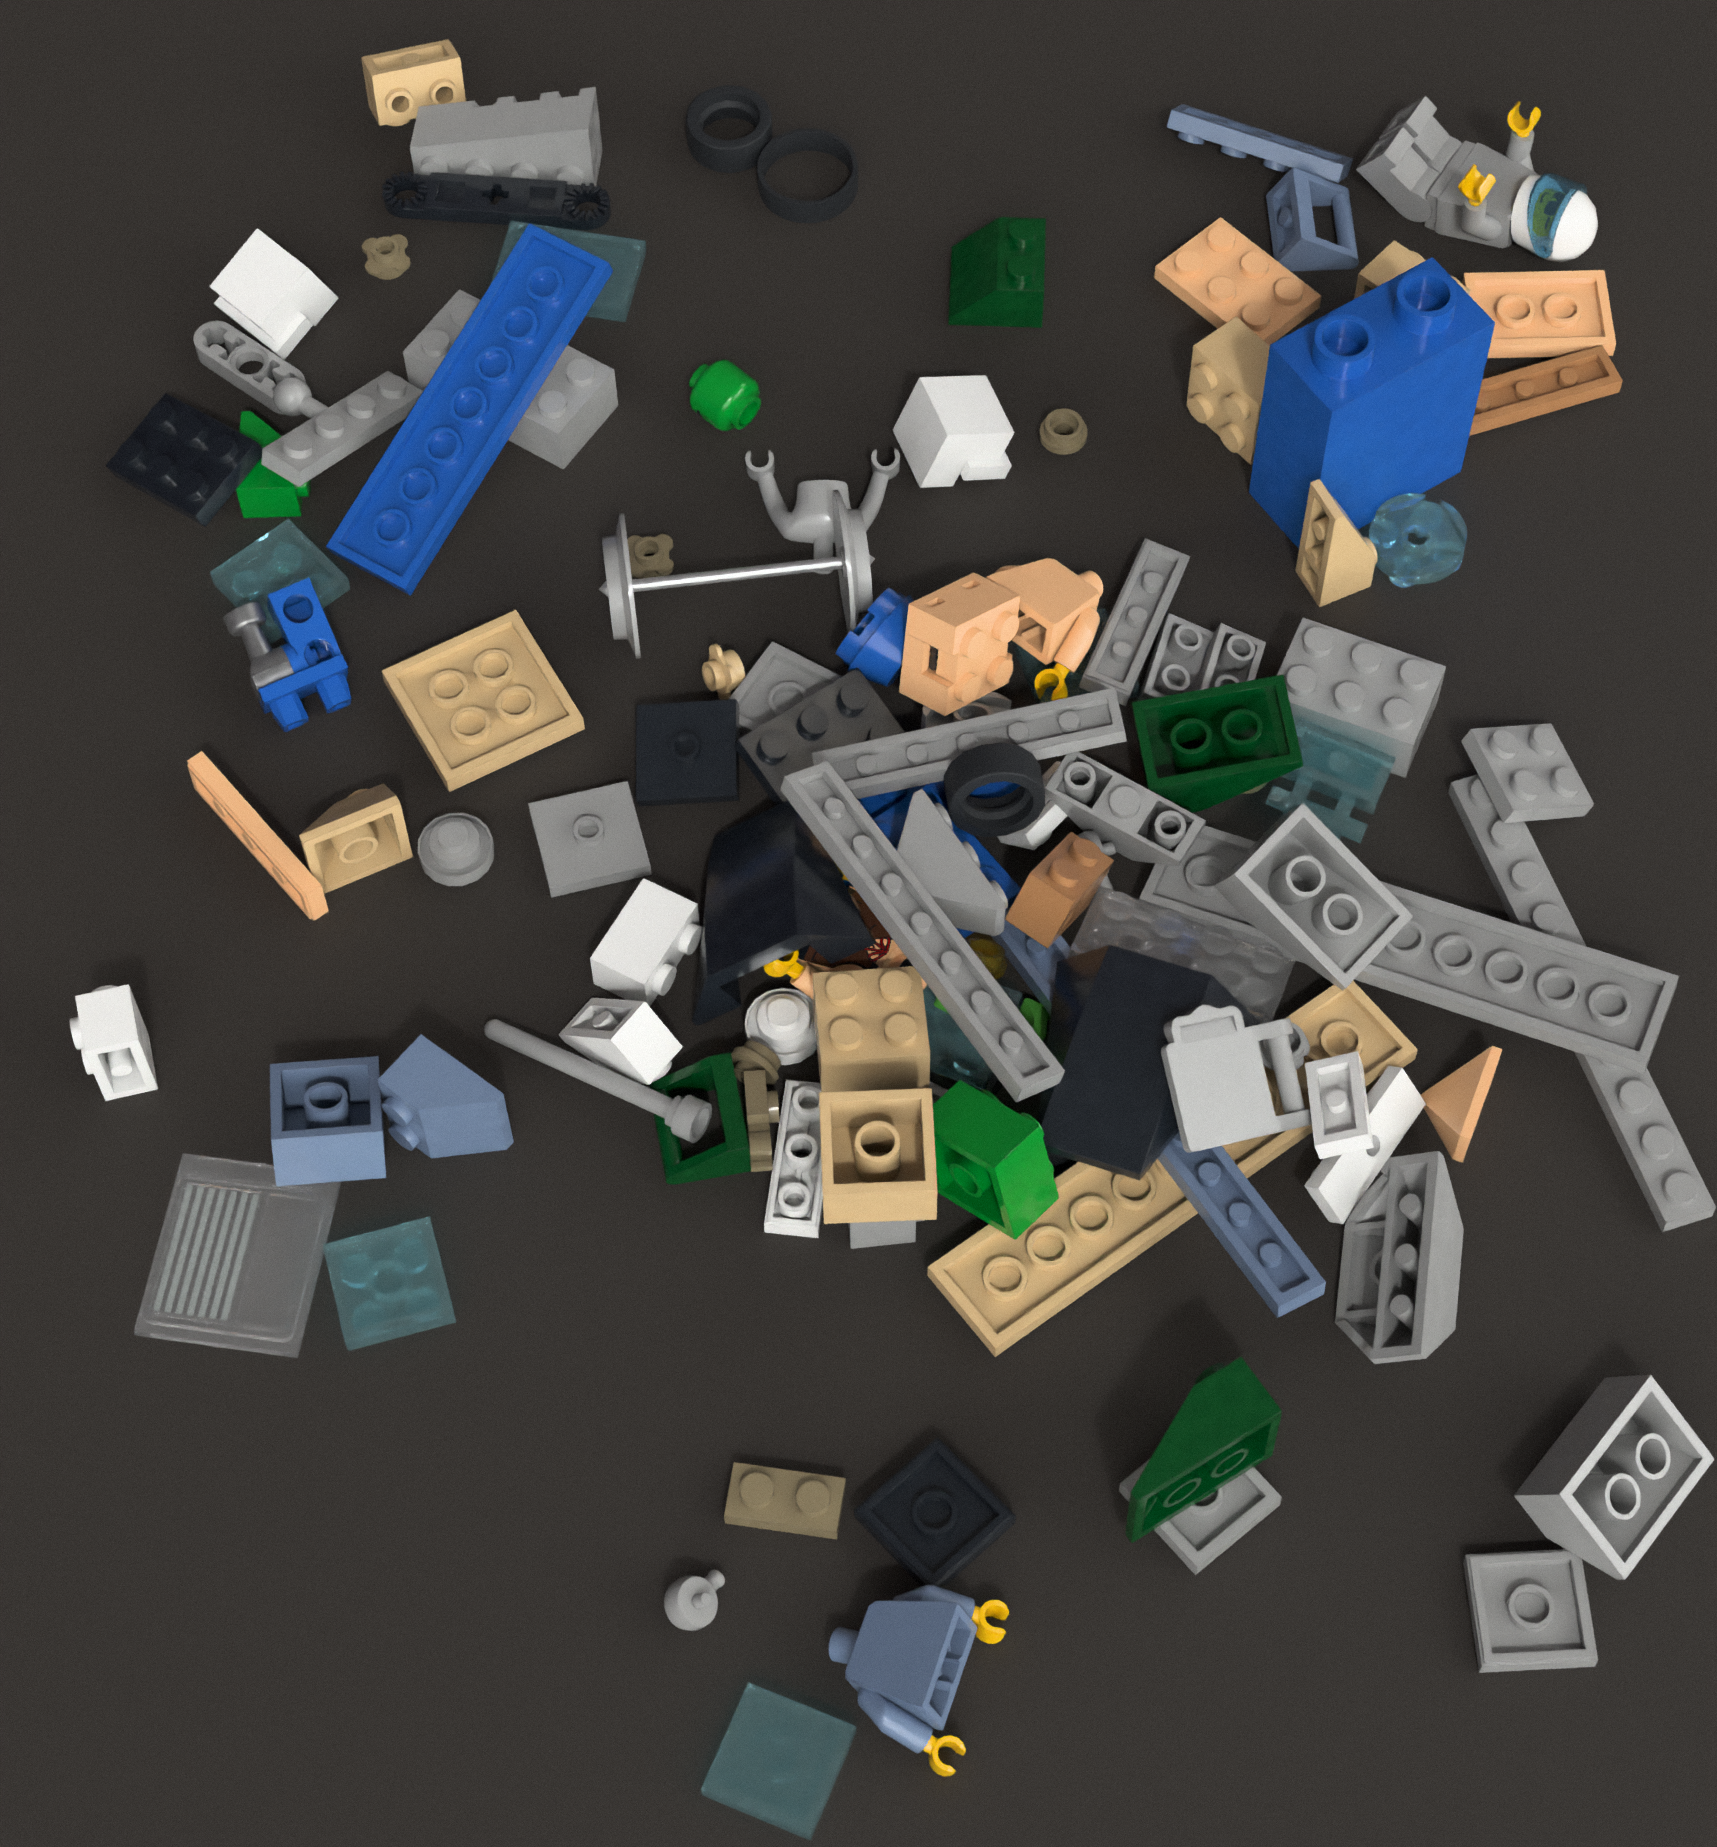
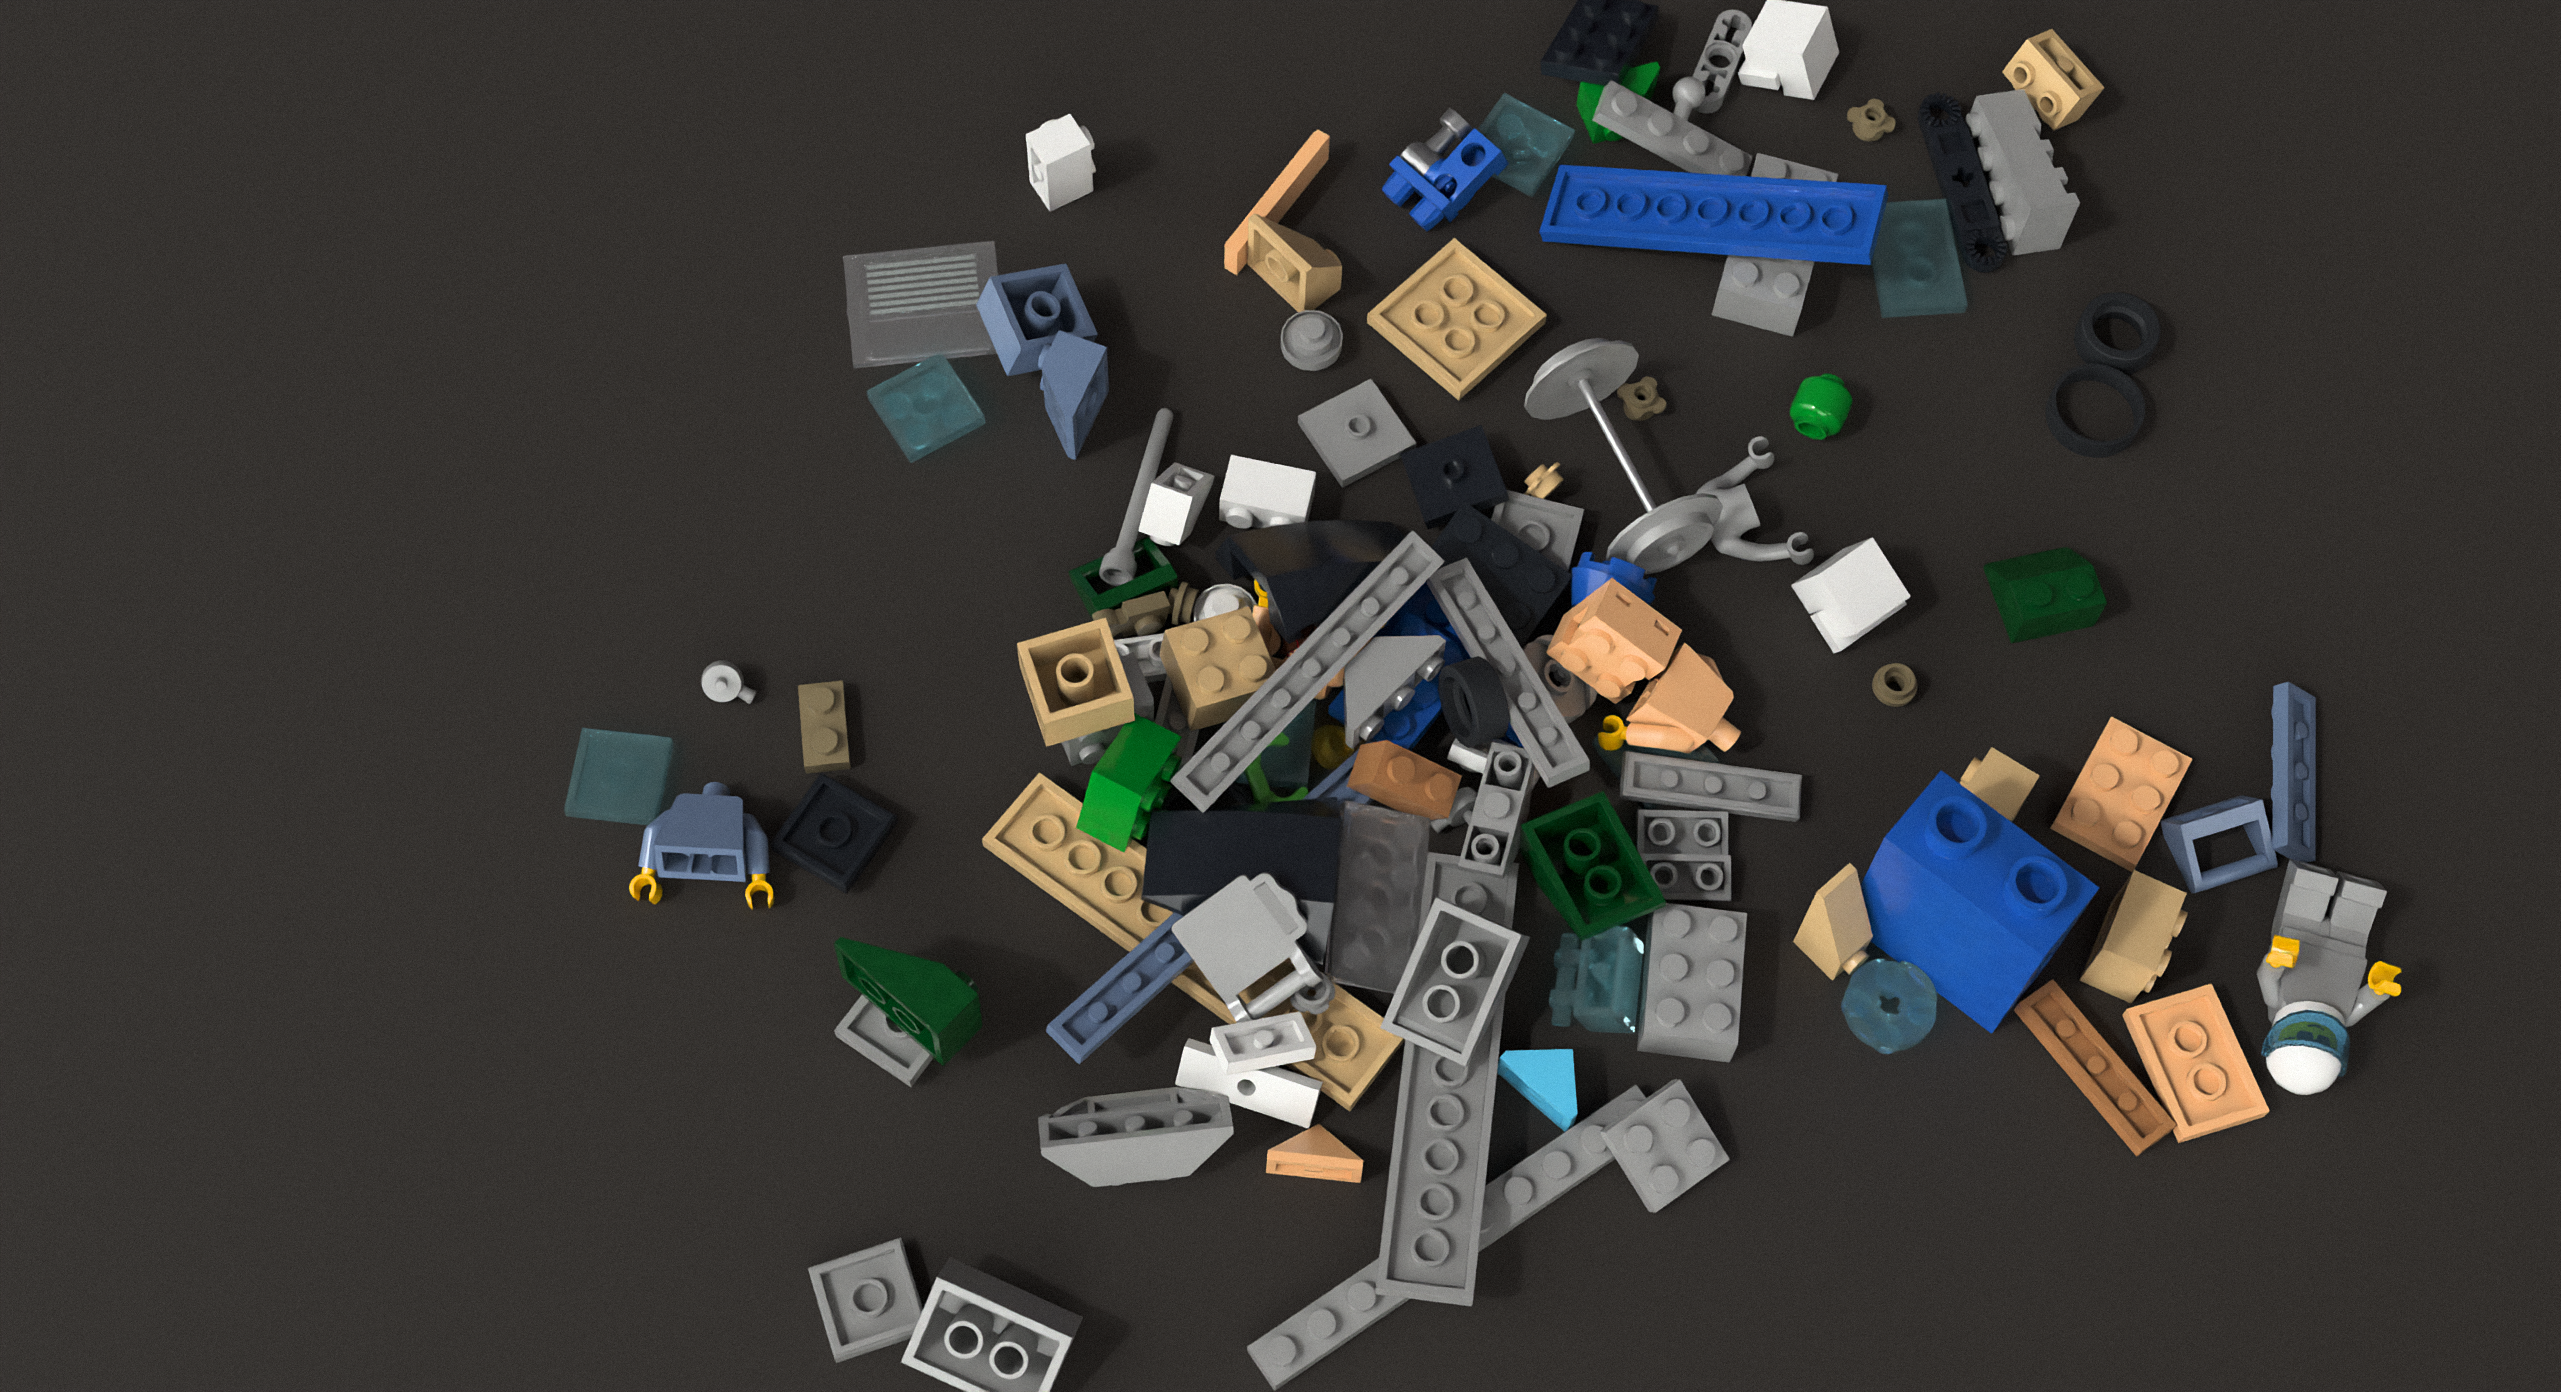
camera: 70 degrees right, 5 degrees up
none -> medium azure slope [1497,1049,1577,1132]

